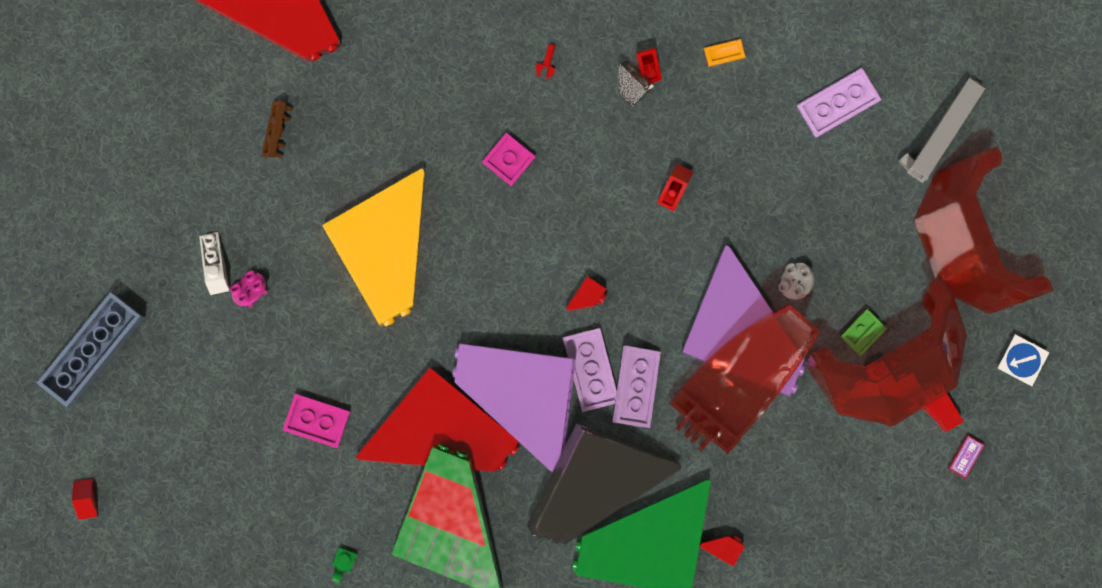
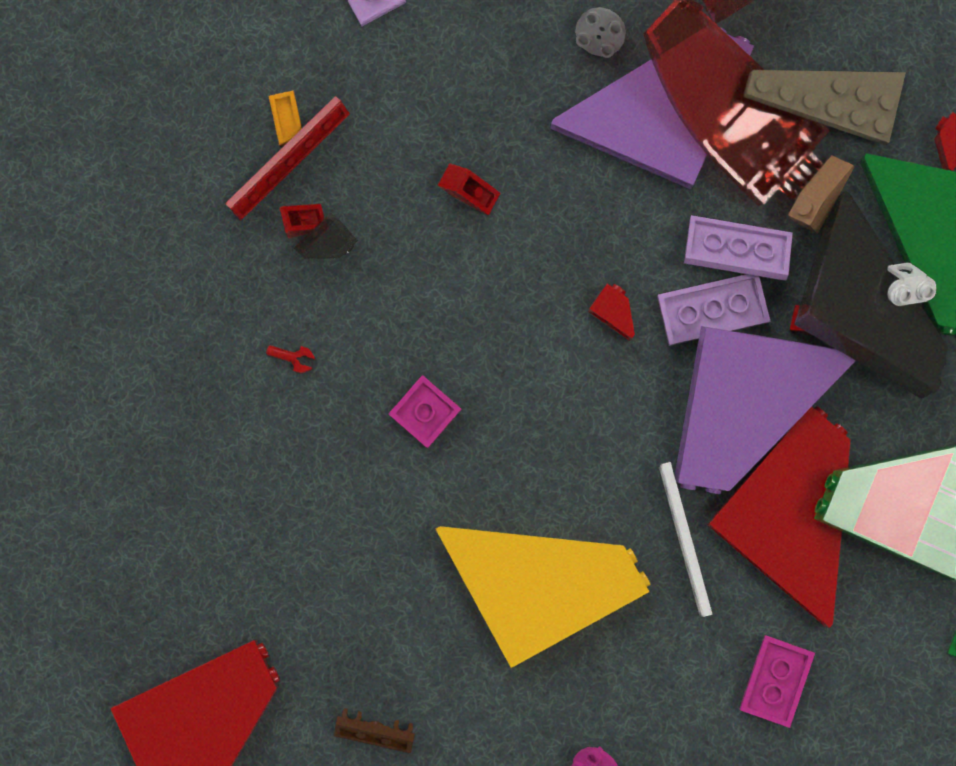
camera: 85 degrees left, 0 degrees up
none -> red tile [225,96,350,220]
none -> white tile [659,462,712,617]
none -> dark tan wing [743,70,906,145]
none -> medium nougat slope [788,155,855,234]
none -> white bracket [887,263,936,306]

